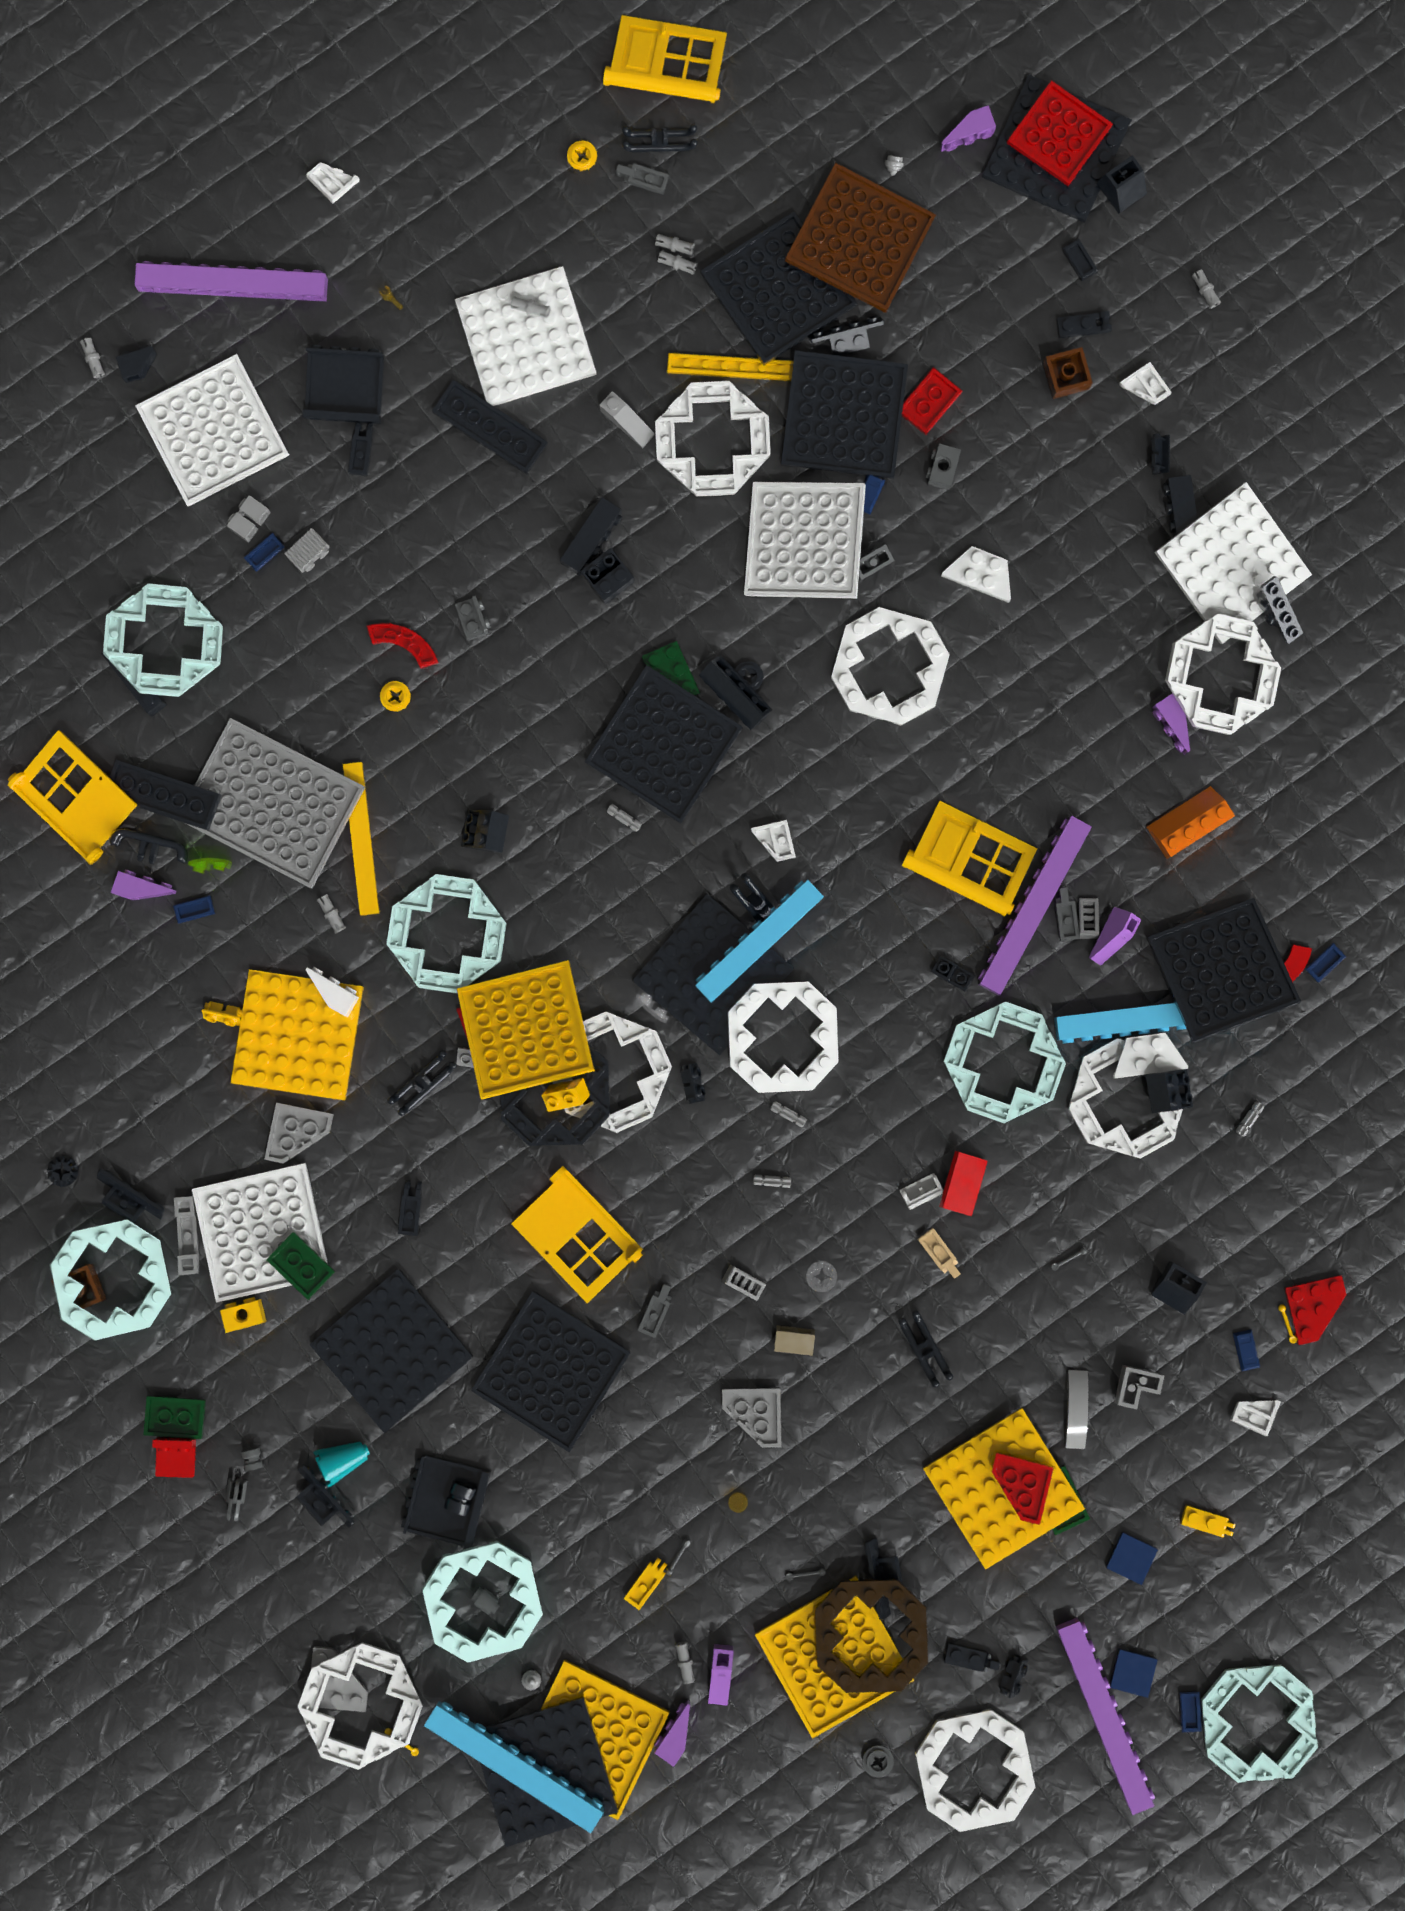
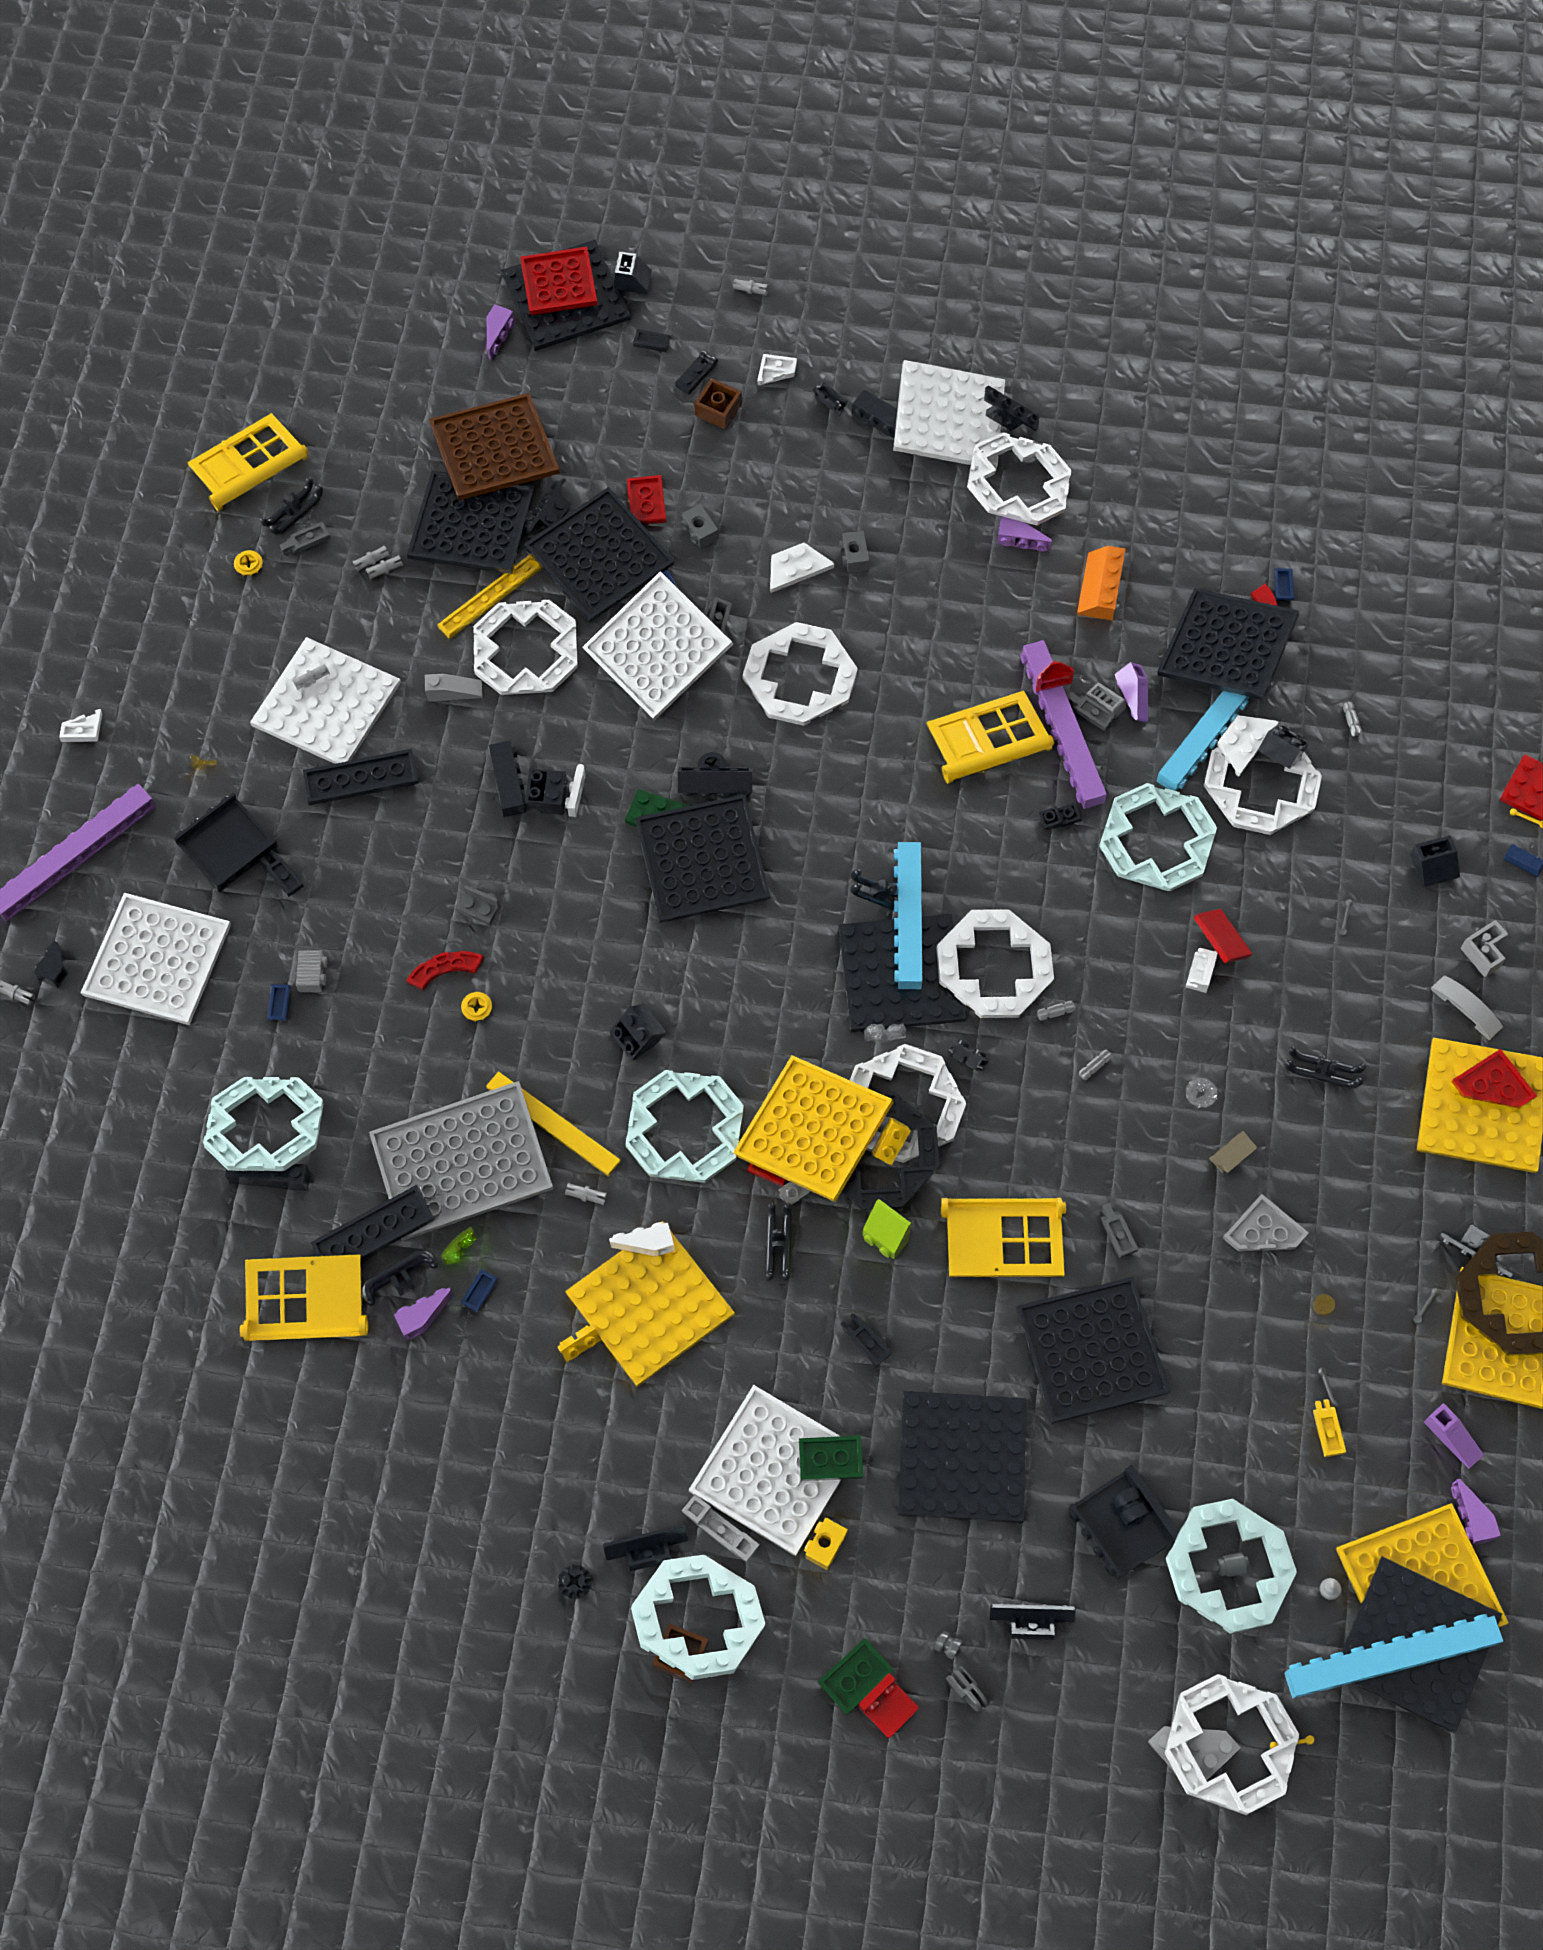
camera: 45 degrees left, 20 degrees down
light grey piece [227,495,271,543] -> none
light grey plate [264,1103,334,1163] -> none
teal cone [313,1442,370,1488] -> none
light grey axle [607,804,642,832] -> none
light grey pin [675,1641,695,1684] -> none
light grey slope [721,1265,766,1301] -> none
white wing [751,820,796,862] -> none
light grey plate [885,155,904,176] -> none
tan hinge [917,1228,960,1279] -> none
none -> white hinge [565,764,586,817]
none -> dark grey brick [839,531,869,573]
none -> lime slope [863,1199,911,1259]
none -> red slope [1036,661,1074,692]

